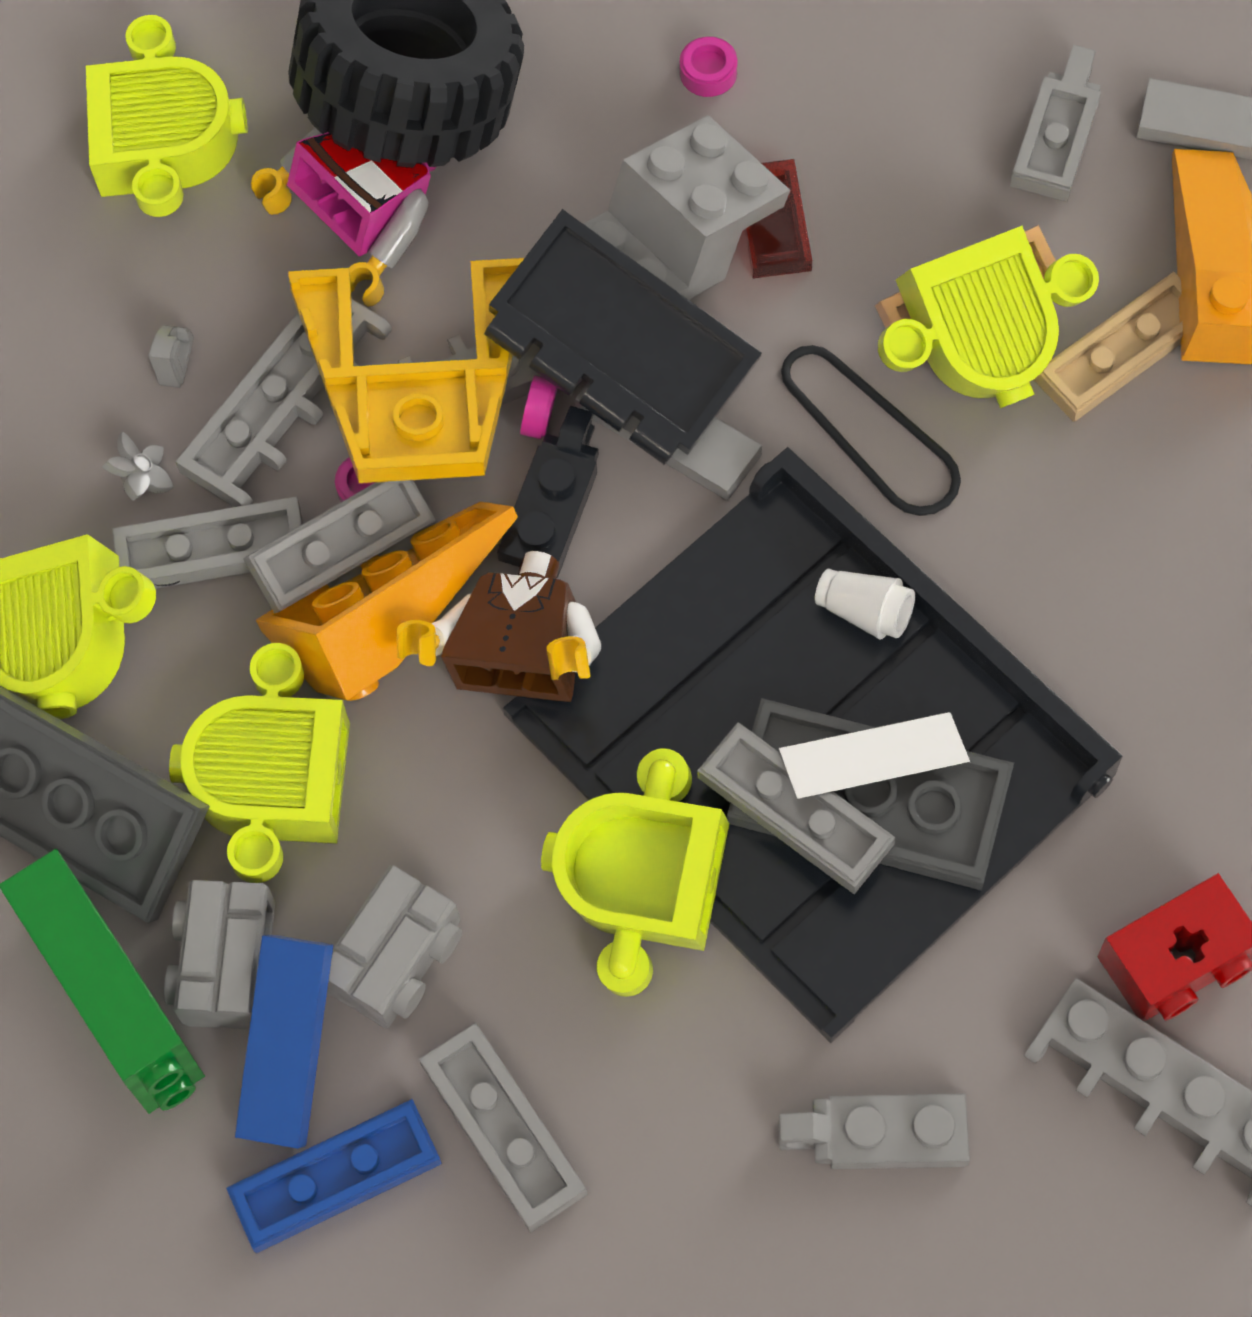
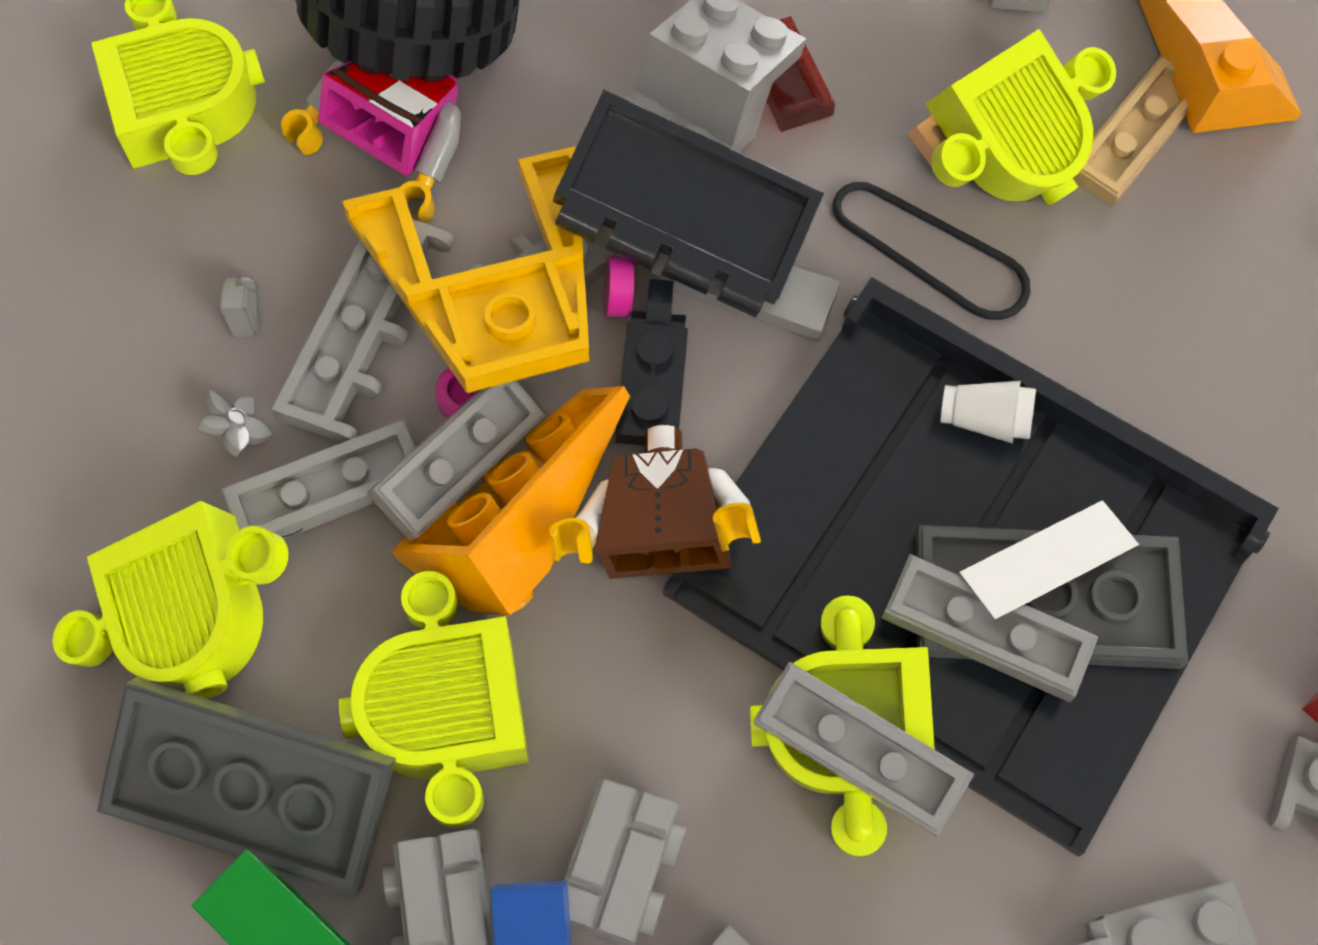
camera: 20 degrees left, 0 degrees up
none -> light grey tile [753,662,974,837]

